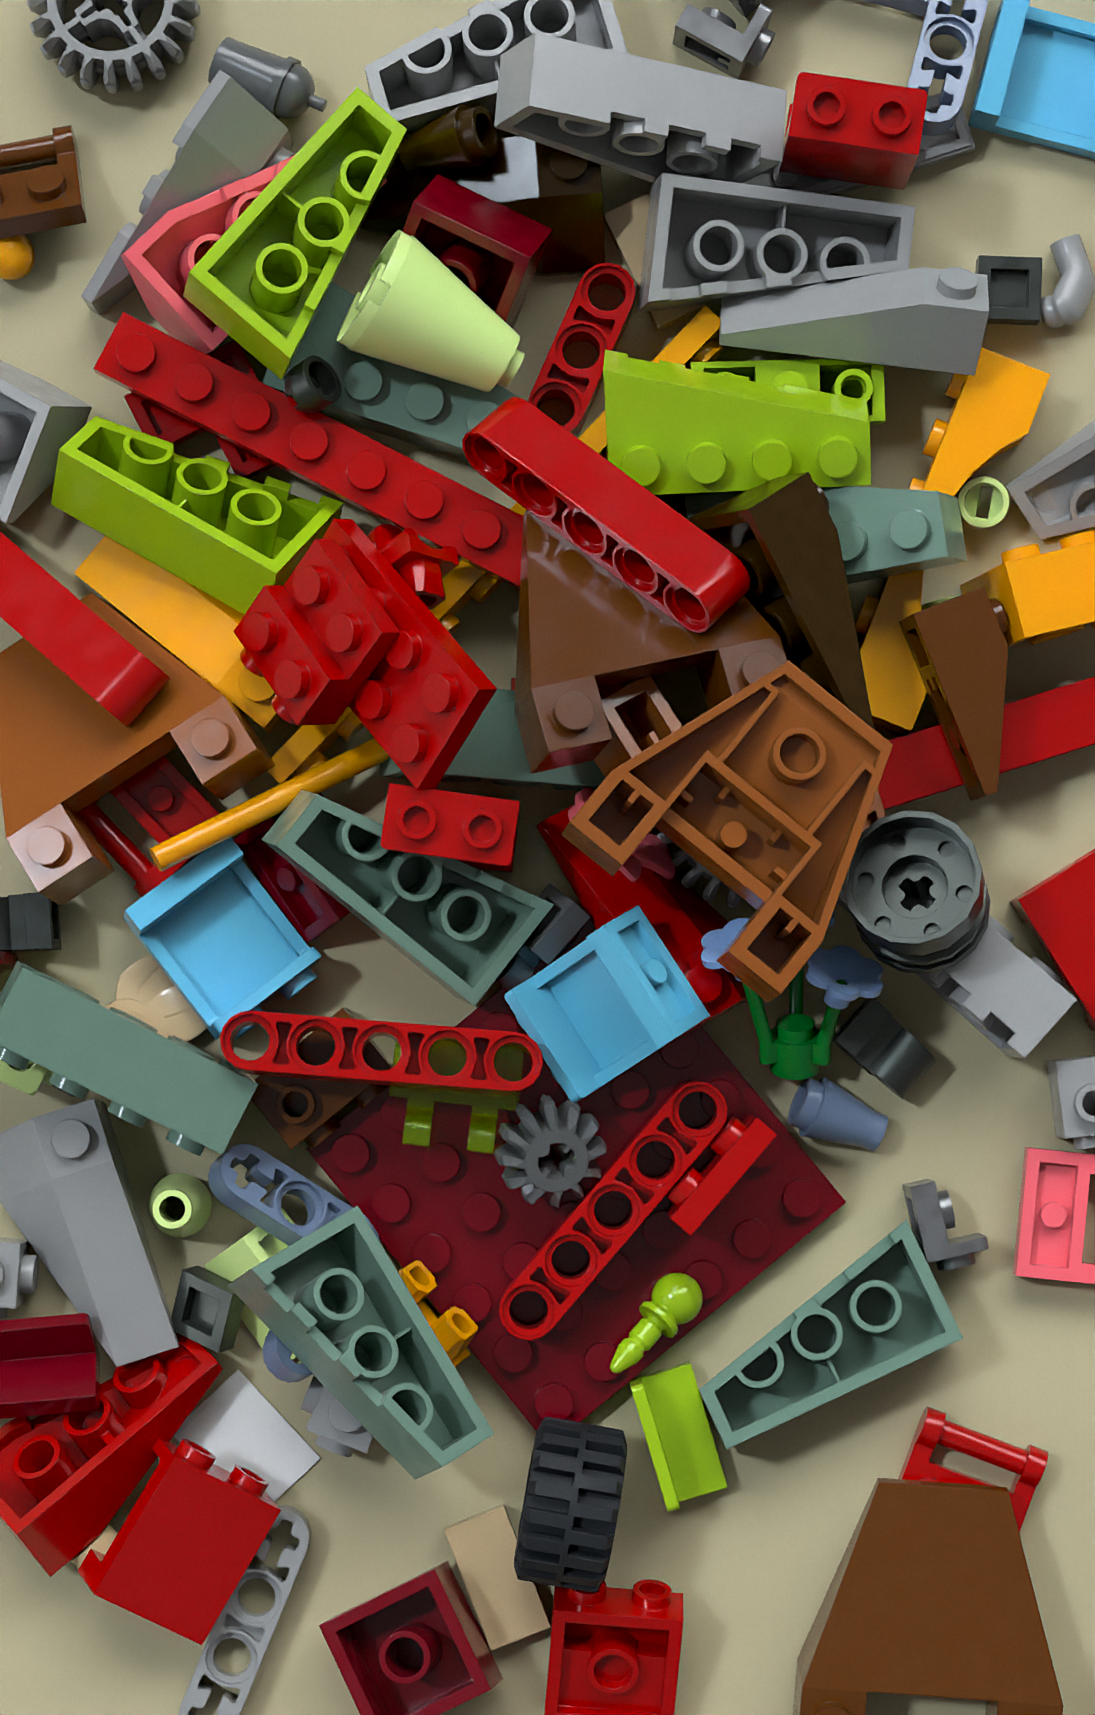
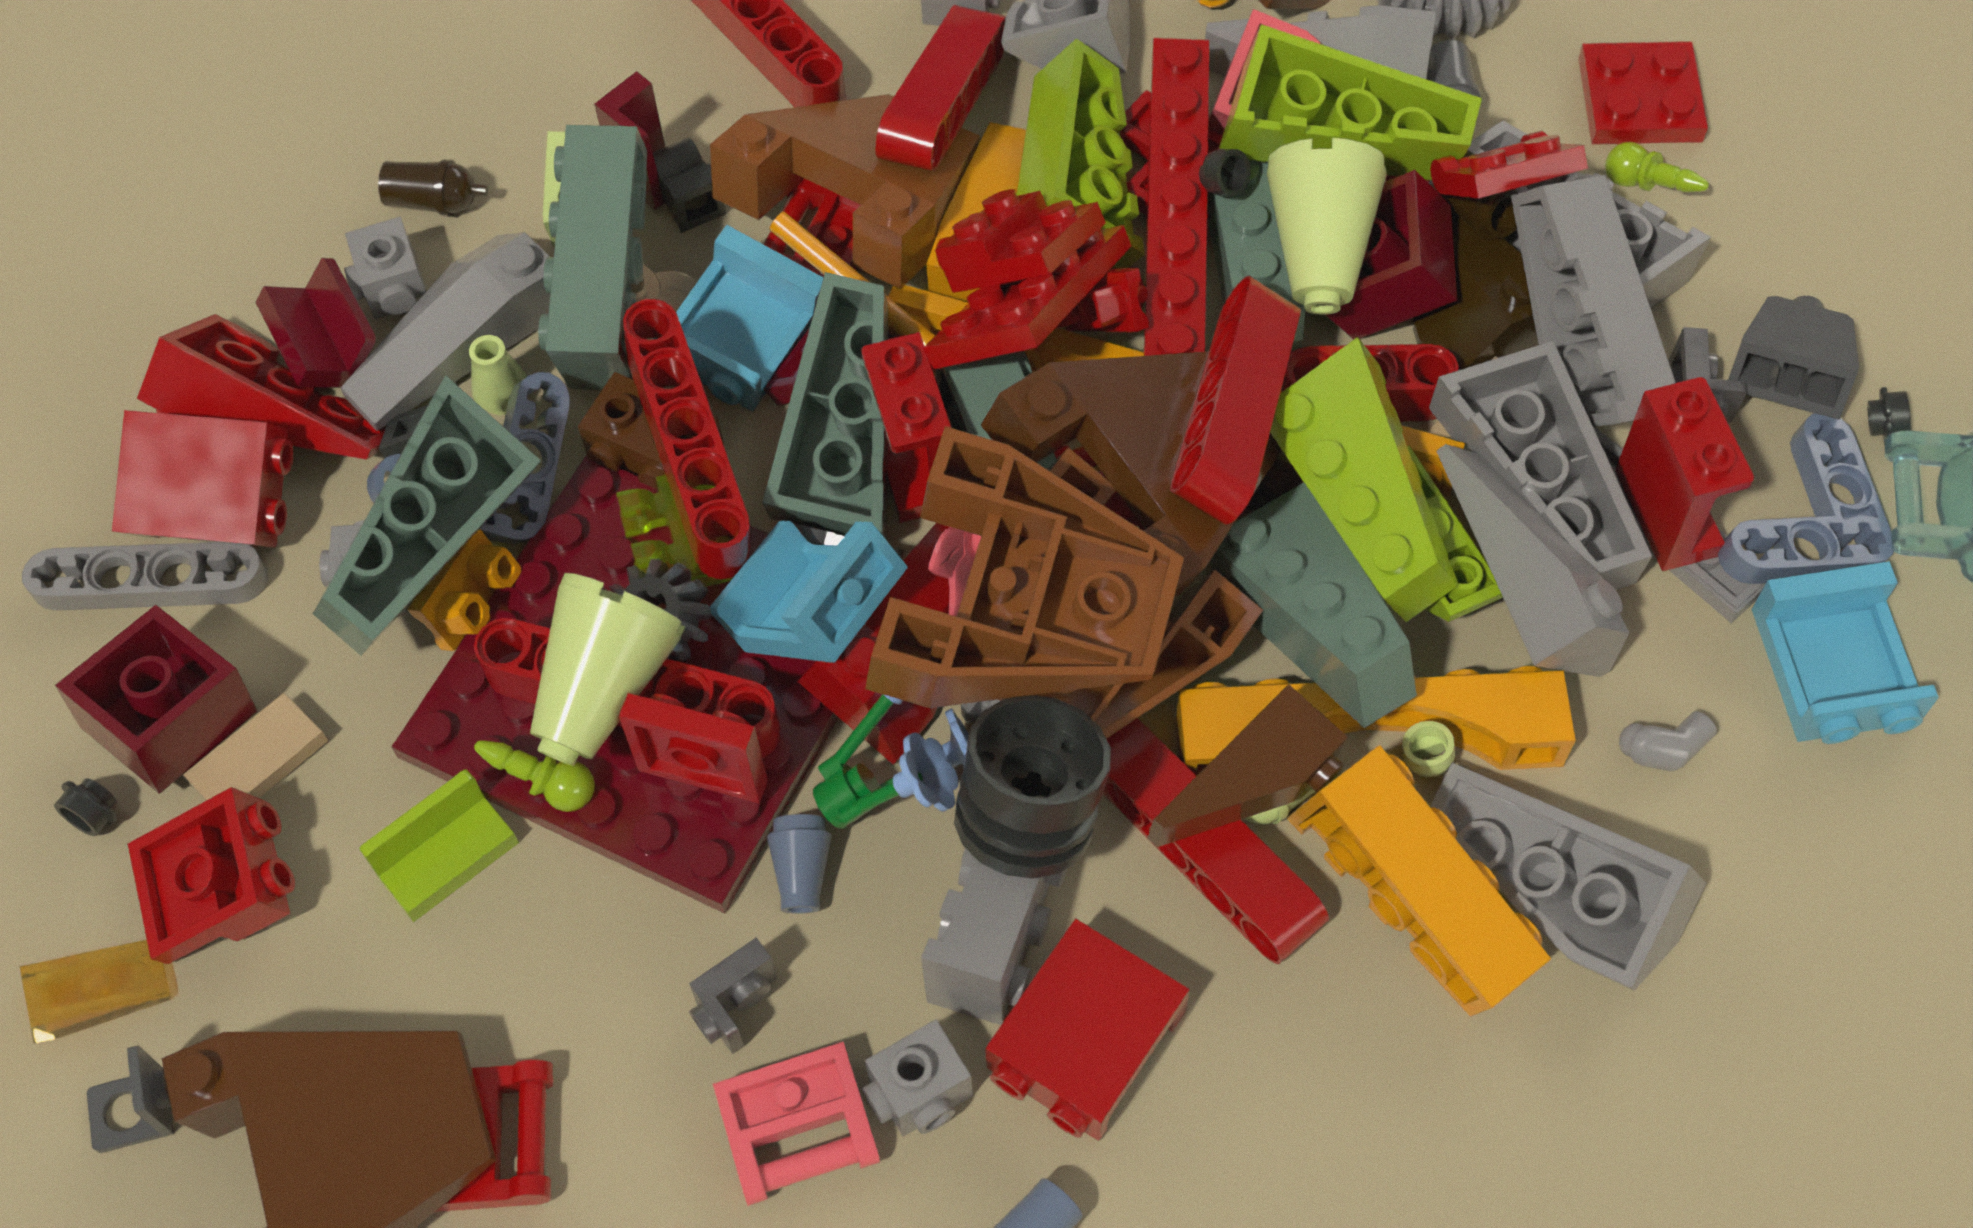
camera: 70 degrees right, 25 degrees down
white sticker [174,1369,320,1502] -> none
black tyre [514,1416,627,1593] -> none
dark brown wedge [687,472,874,729] -> none
sand green wedge [699,1219,963,1450] -> none
pearl dark grey leg [832,998,936,1099] -> none
pearl dark grey plate [975,255,1042,325] -> none
none -> yellowish green cone [530,573,685,766]
none -> red plate [1430,131,1588,199]

